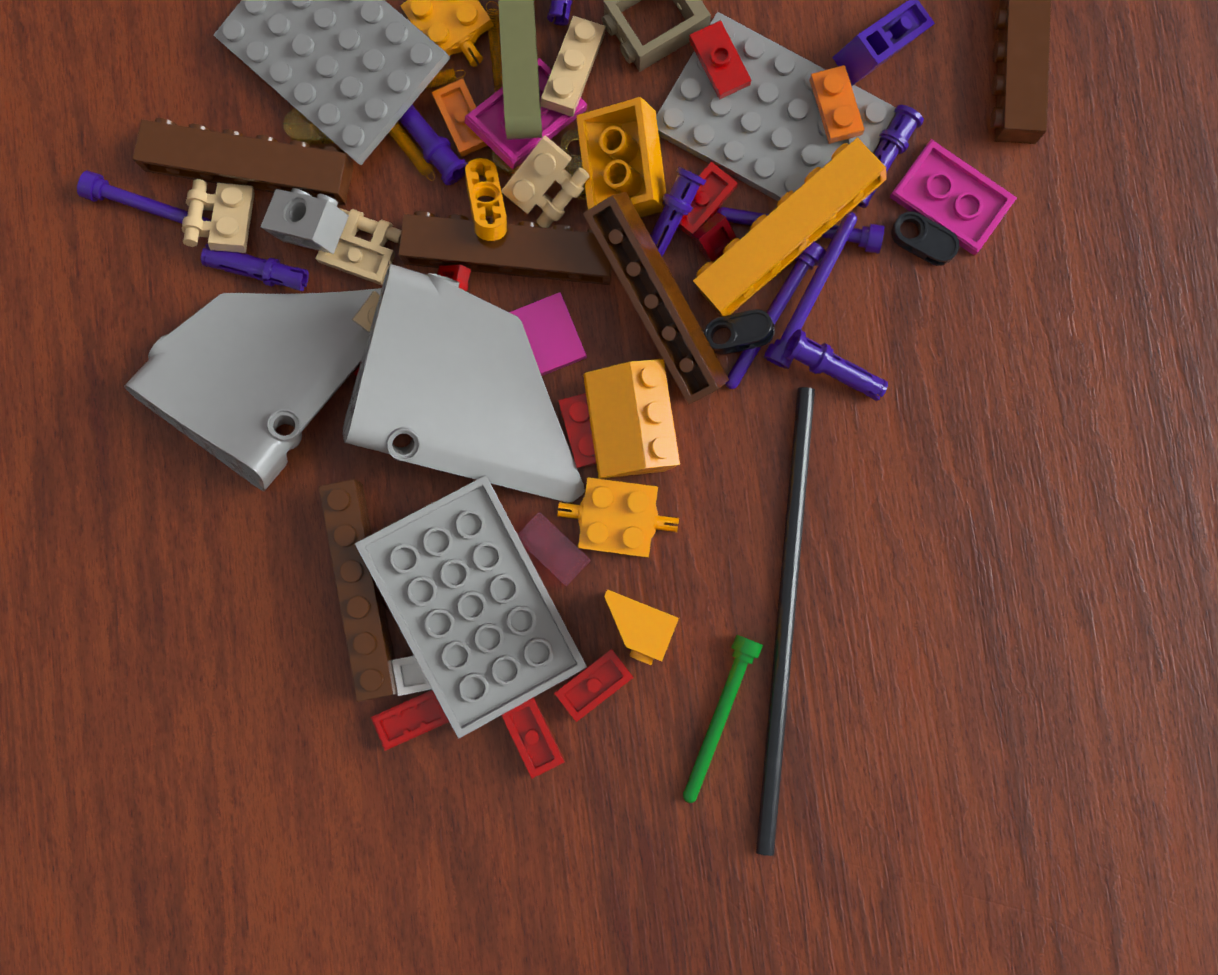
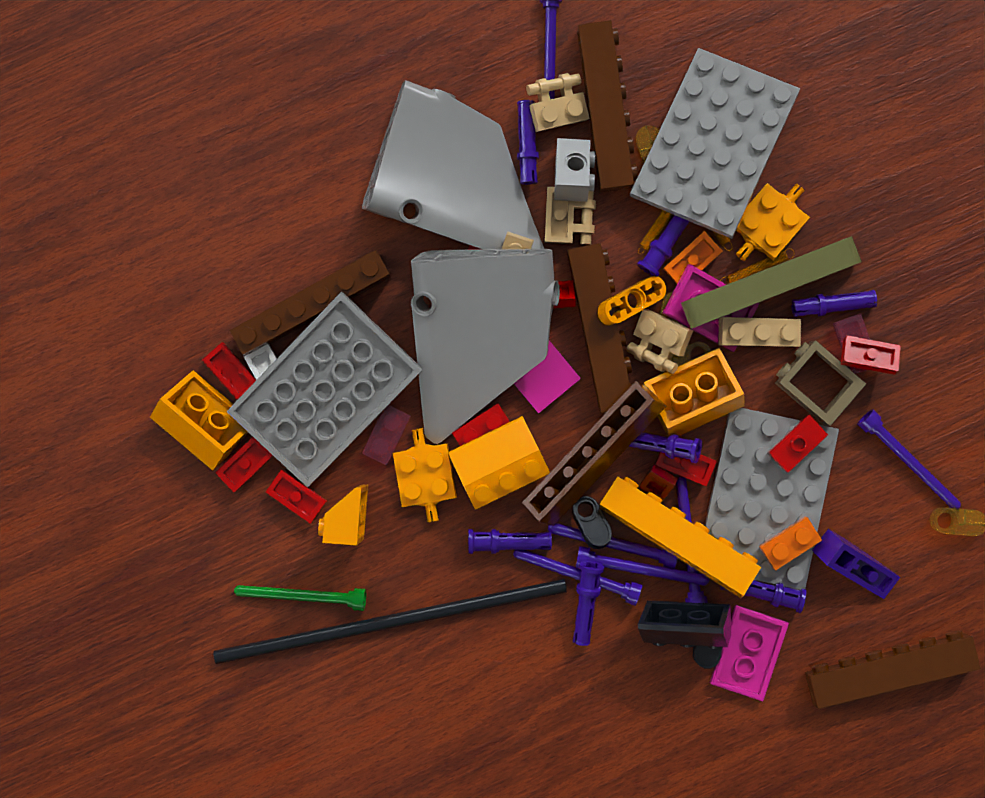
camera: 70 degrees right, 5 degrees up
none -> light orange slope [150,370,248,471]
none -> dark purple pin [468,529,552,554]
none -> dark purple piece [513,550,642,606]
none -> black slope [638,600,731,649]

